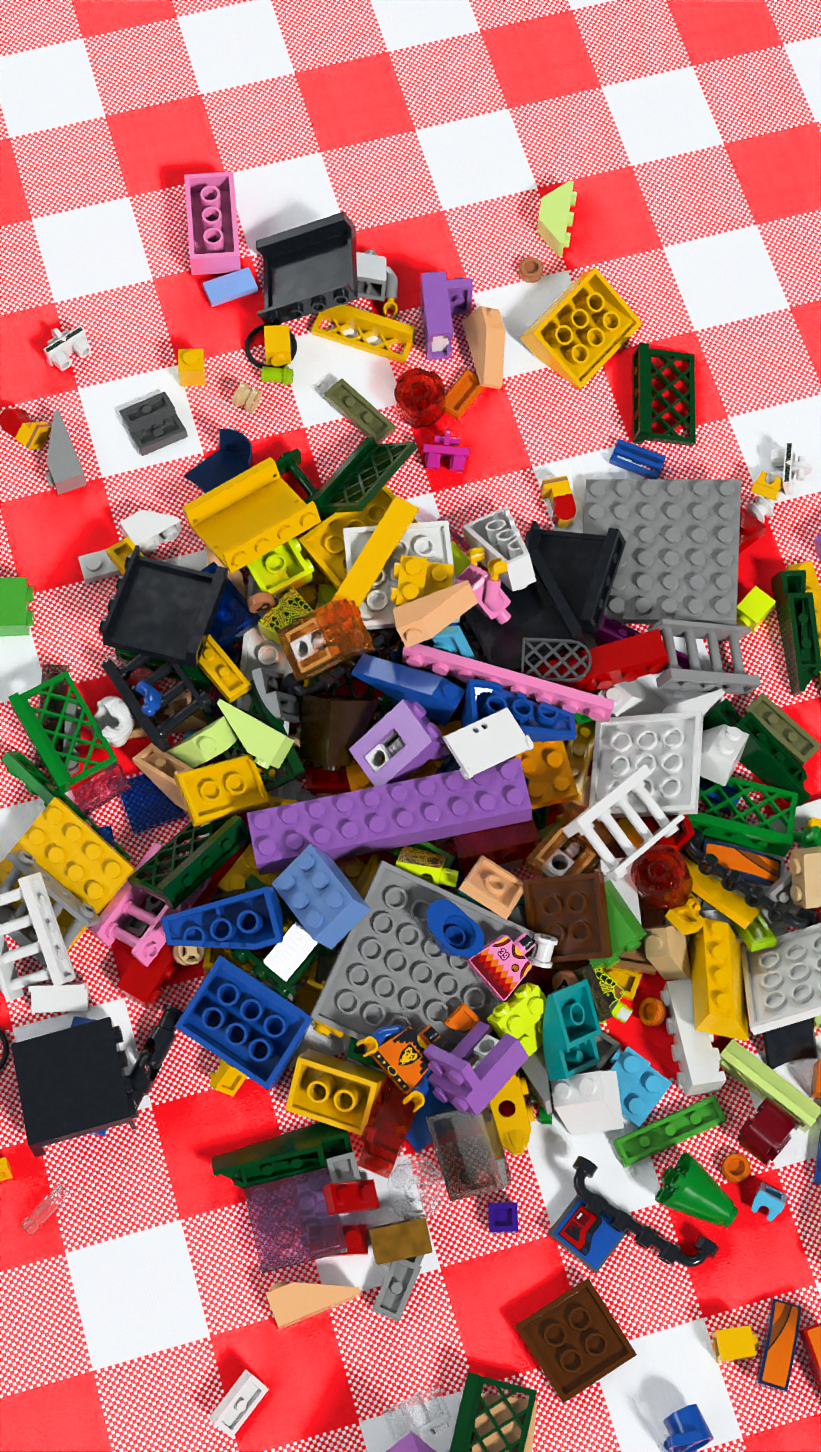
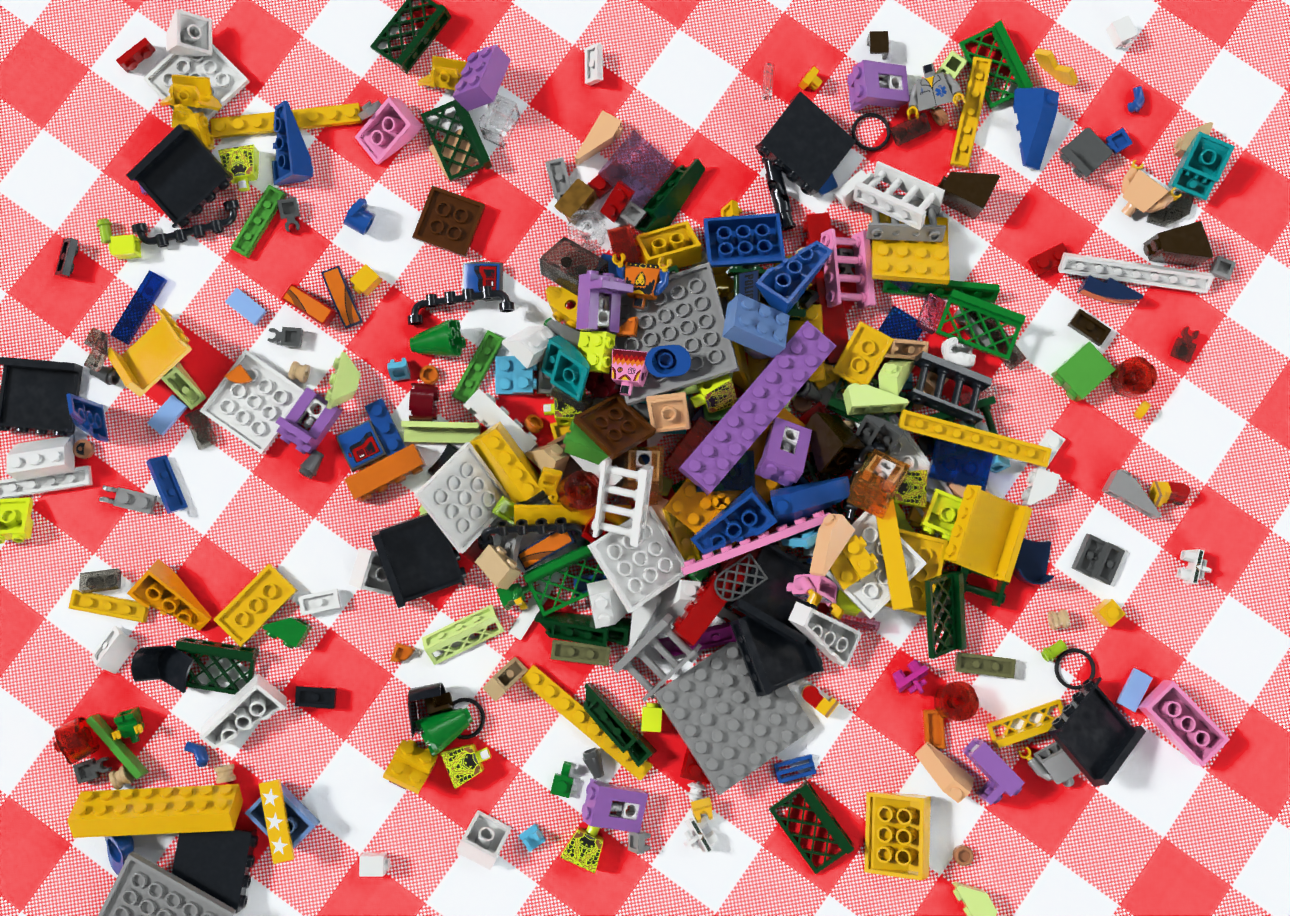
camera: 145 degrees right, 15 degrees up
black panel [99,545,228,668] -> none
dark green fence [127,815,251,910] -> none
blue arm [136,680,162,716] -> none
nougat tile [247,592,275,613] -> none
yellow brick [264,325,291,367] -> none
white door [443,708,534,780] -> none
dark purple plate [488,1202,518,1234] -> none
white bush [528,933,558,968] -> none
nougat tile [552,970,578,992] -> none

